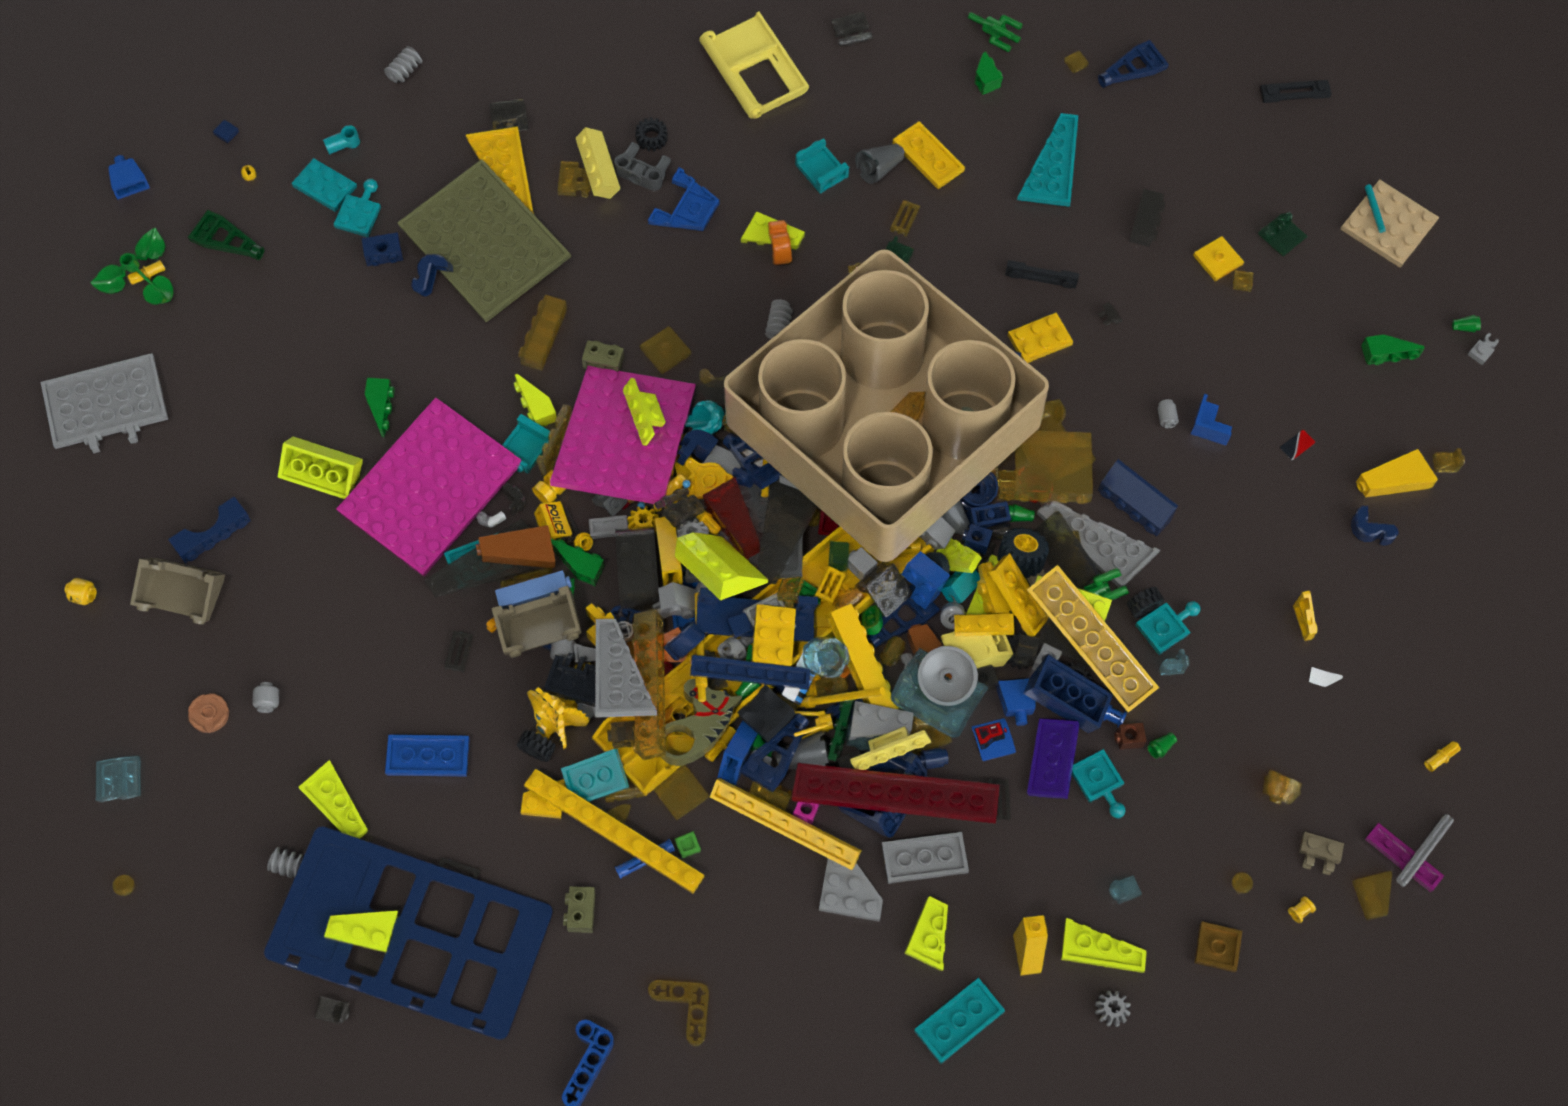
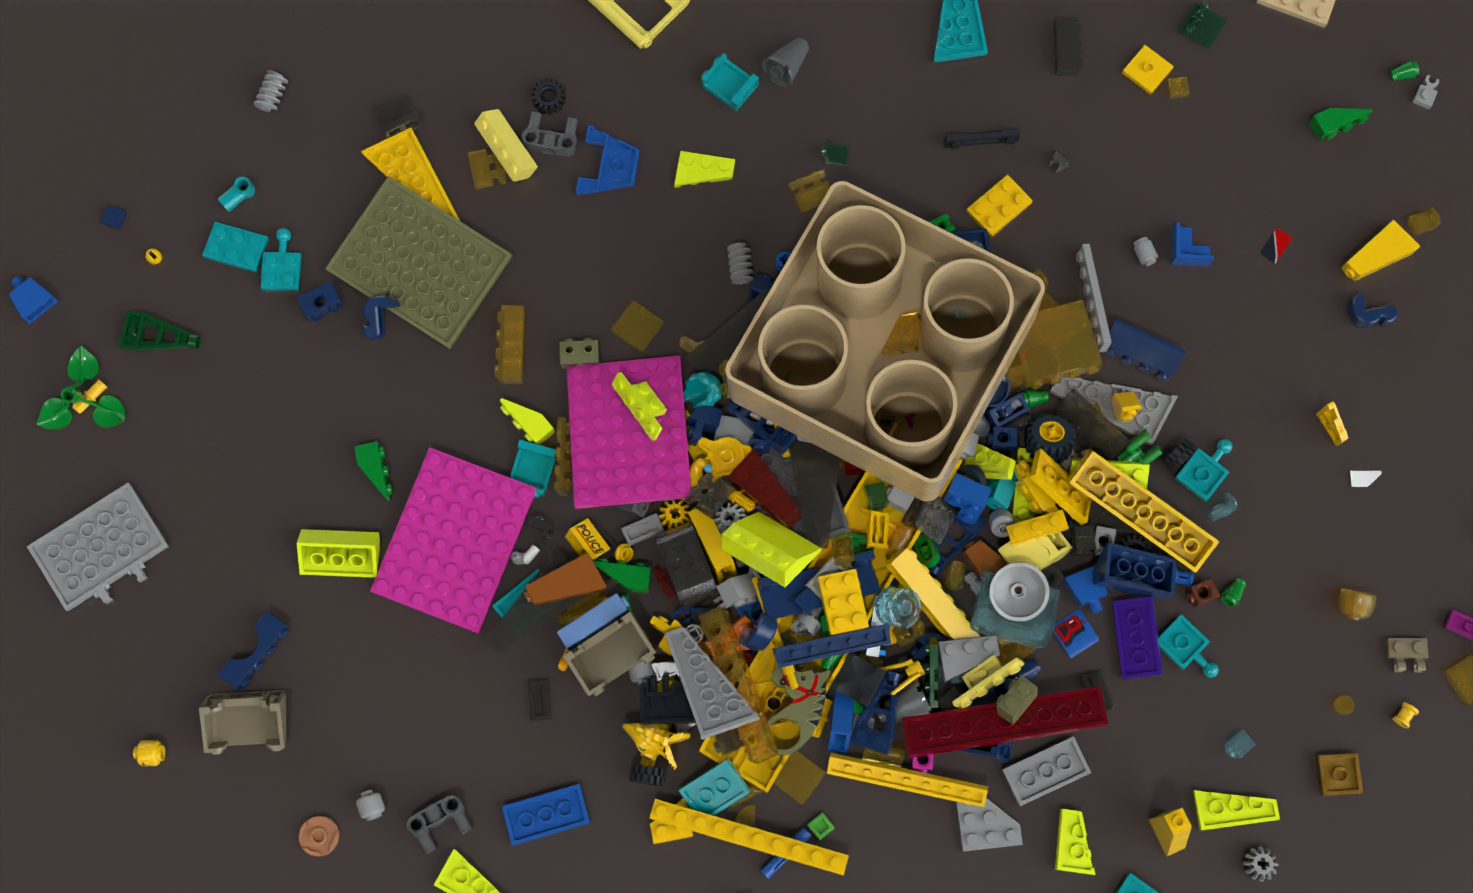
camera: 15 degrees left, 10 degrees up
yellow wheel [532,470,566,503] -> none
orange animal [768,220,792,265] -> none
yellow bar [793,687,886,709] -> none
clear yellow tile [890,200,920,237] -> none
yellow plate [892,121,965,189] -> none
none -> dark grey piece [407,795,472,854]
none -> clear red slope [653,565,676,601]
none -> olive brick [996,675,1038,725]
none -> light grey plate [1076,244,1112,352]
none -> yellow slope [1111,391,1142,422]

